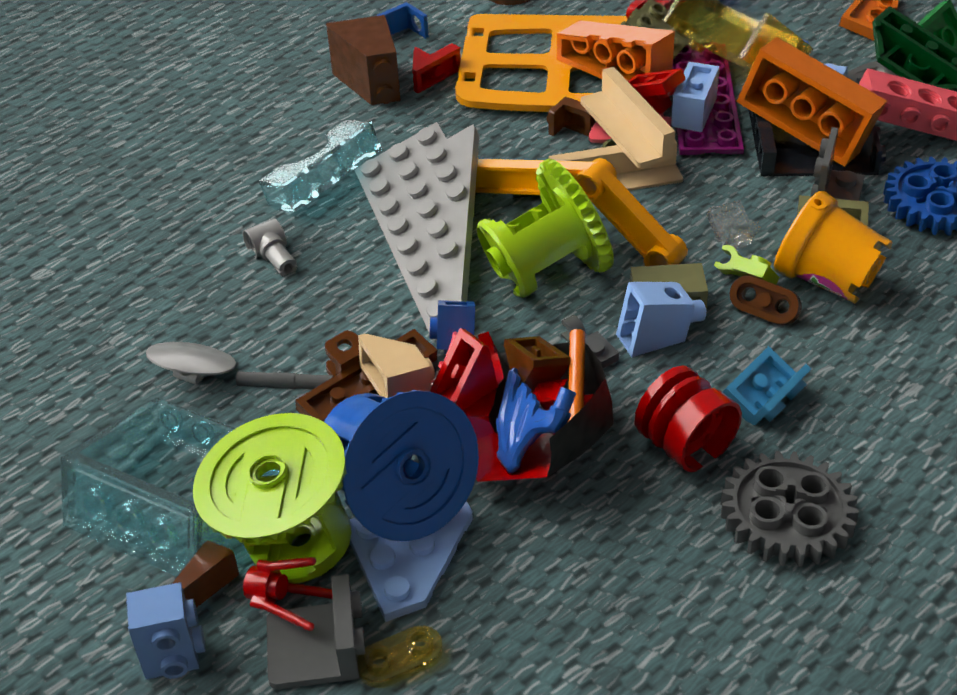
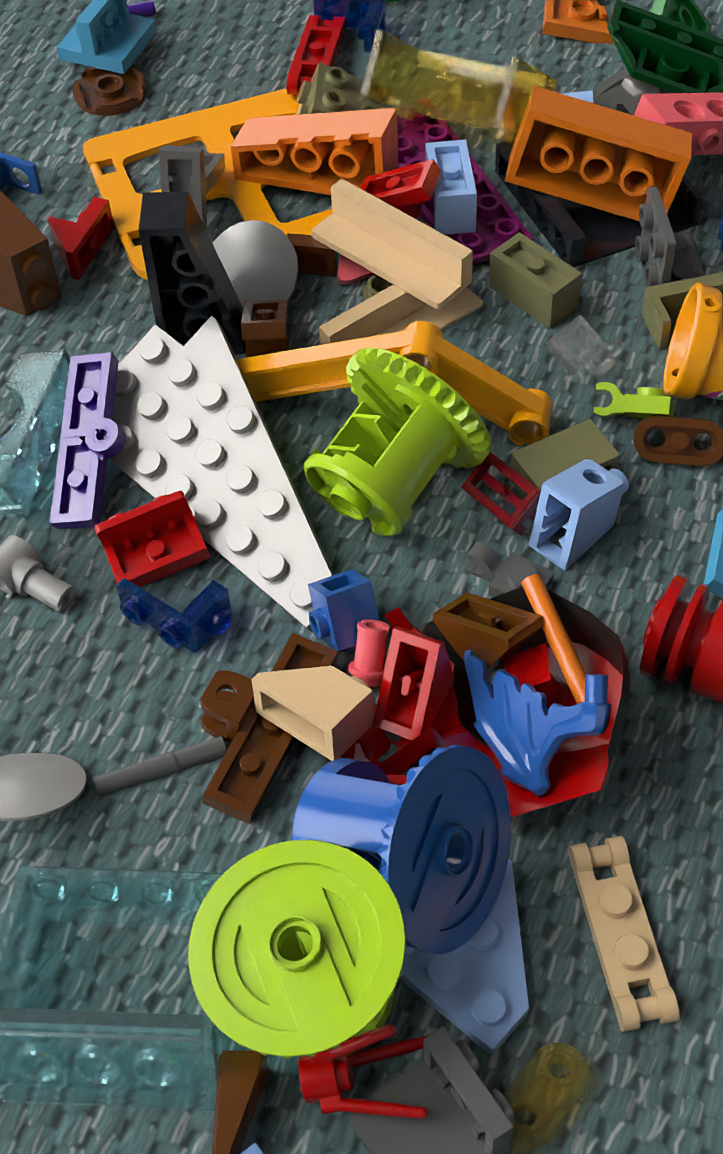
camera: 25 degrees left, 10 degrees up
none -> hinge [50,352,126,529]
none -> red bracket [94,490,211,594]
none -> clear blue bracket [116,578,232,654]
none -> black wedge [138,191,246,355]
none -> dark grey bracket [159,145,225,228]
none -> dark grey shield [213,220,299,309]
none -> reddish brown slope [241,300,289,358]
none -> dark red tile [461,452,541,536]
none -> olive panel [489,232,582,328]
none -> tan plate [568,836,680,1032]

